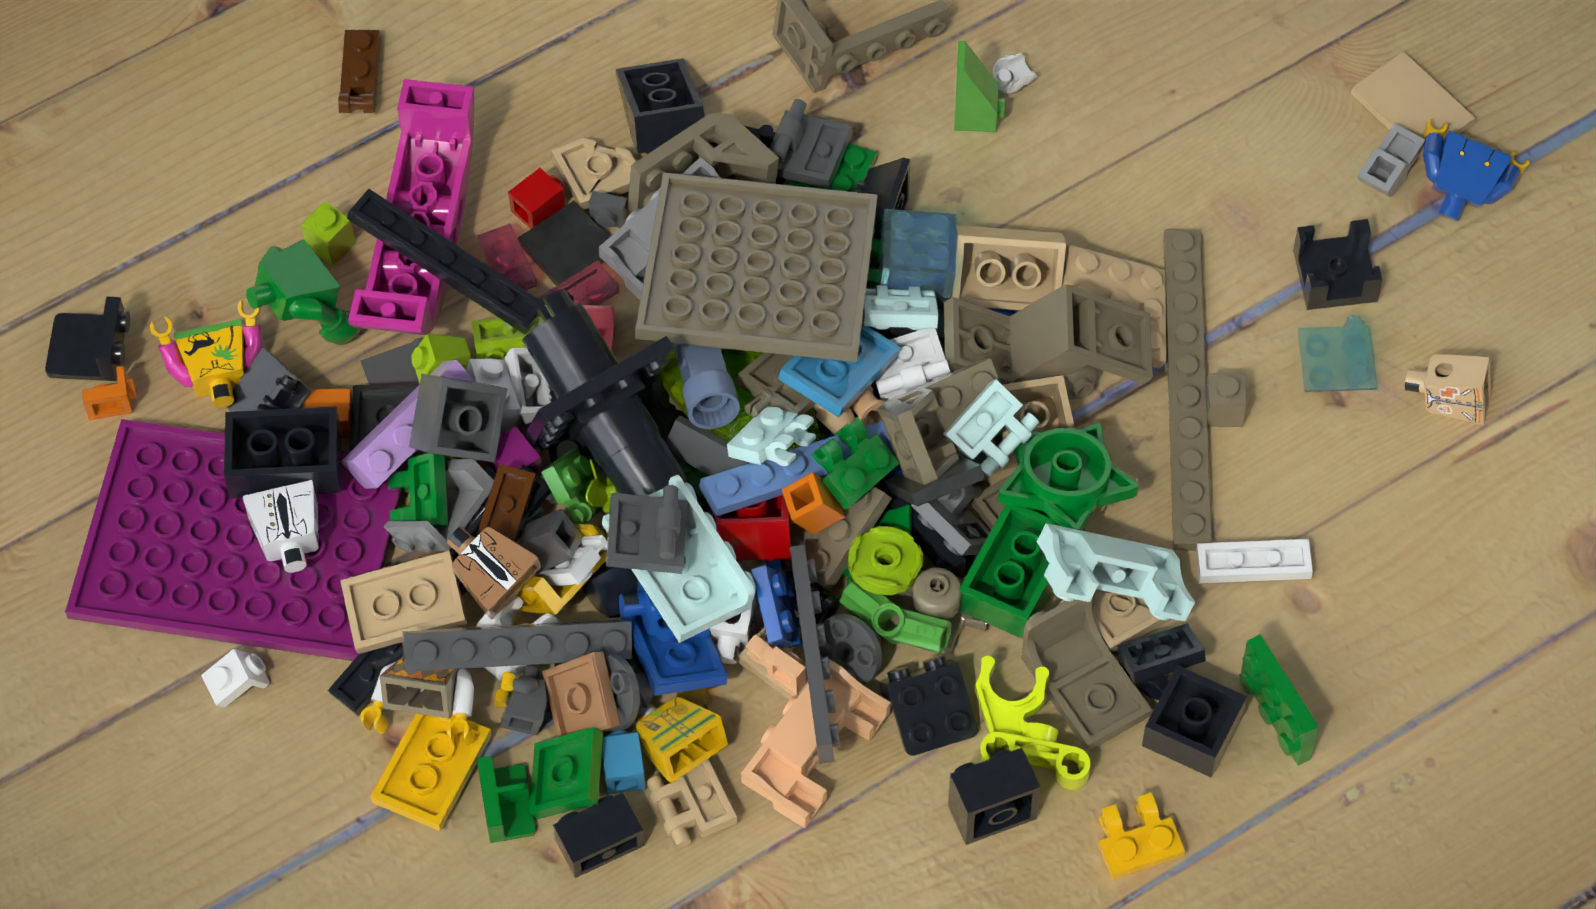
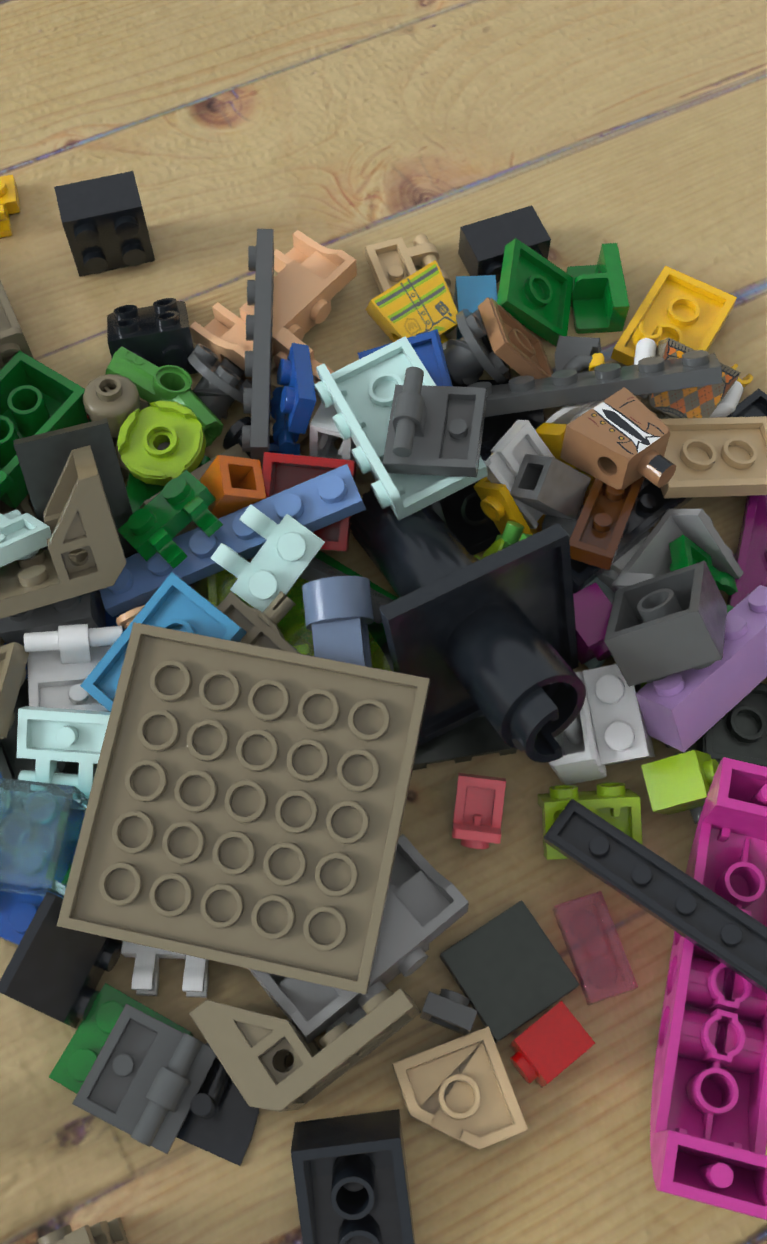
camera: 175 degrees left, 5 degrees up
clear pink plate [539,261,619,305] -> none
neon yellow piece [975,656,1090,790] -> none

